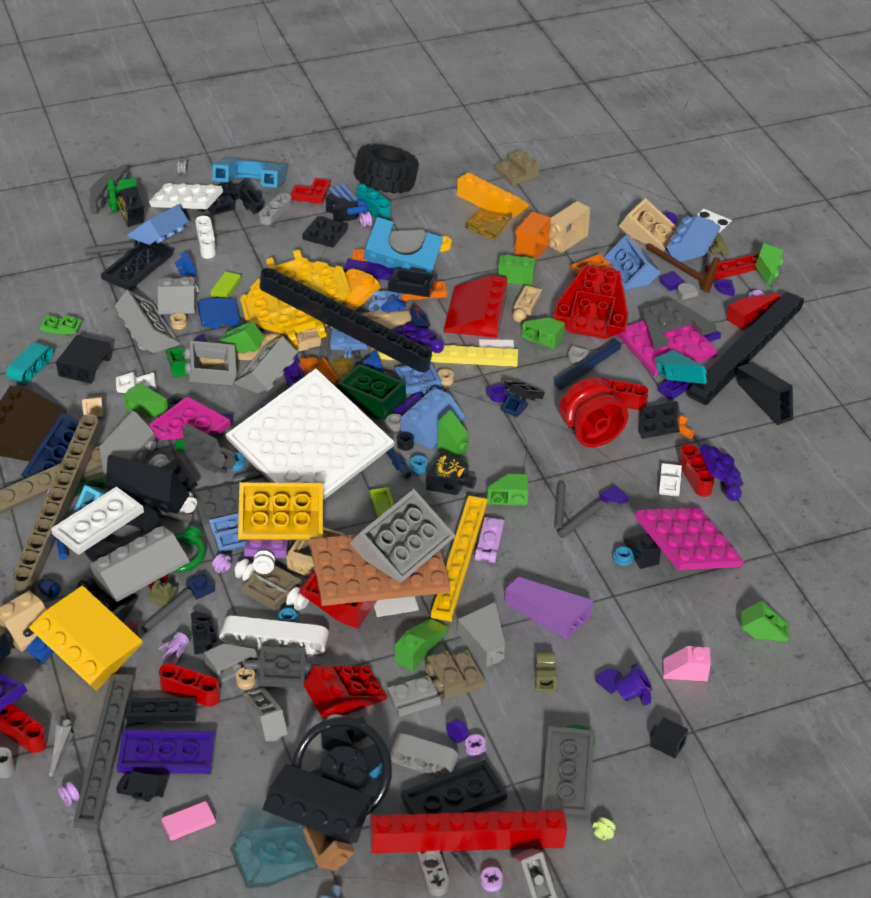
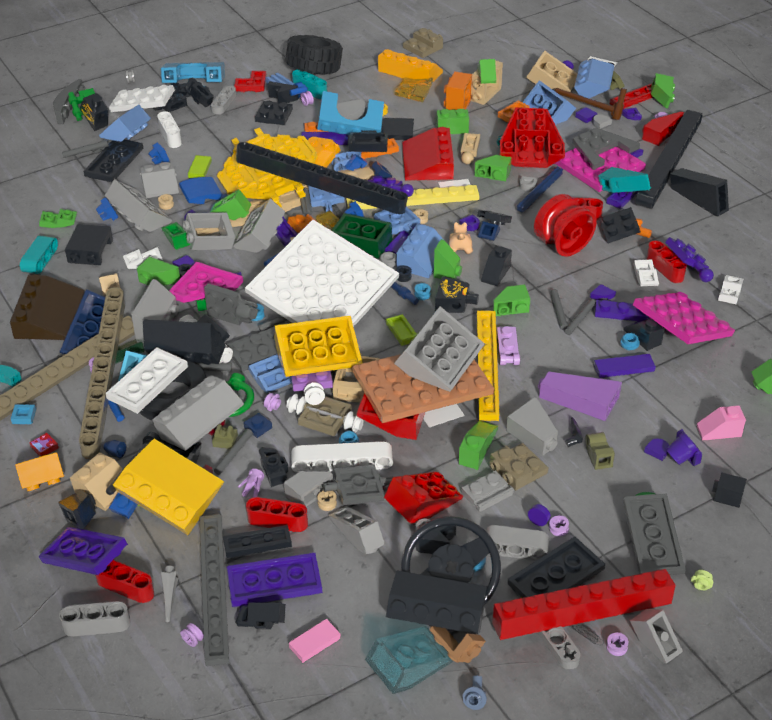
camera: 10 degrees left, 0 degrees up
none -> blue tile [96,197,119,221]
none -> dark purple tile [172,255,196,267]
none -> black tile [382,118,414,140]
none -> light nougat animal [449,222,473,254]
none -> bright green slope [477,59,496,84]
none -> black slope [481,245,512,286]
none -> black bar [565,417,583,447]
none -> dark purple tile [594,354,656,378]
none -> dark purple plate [595,300,650,321]
none -> white slope [718,275,744,305]

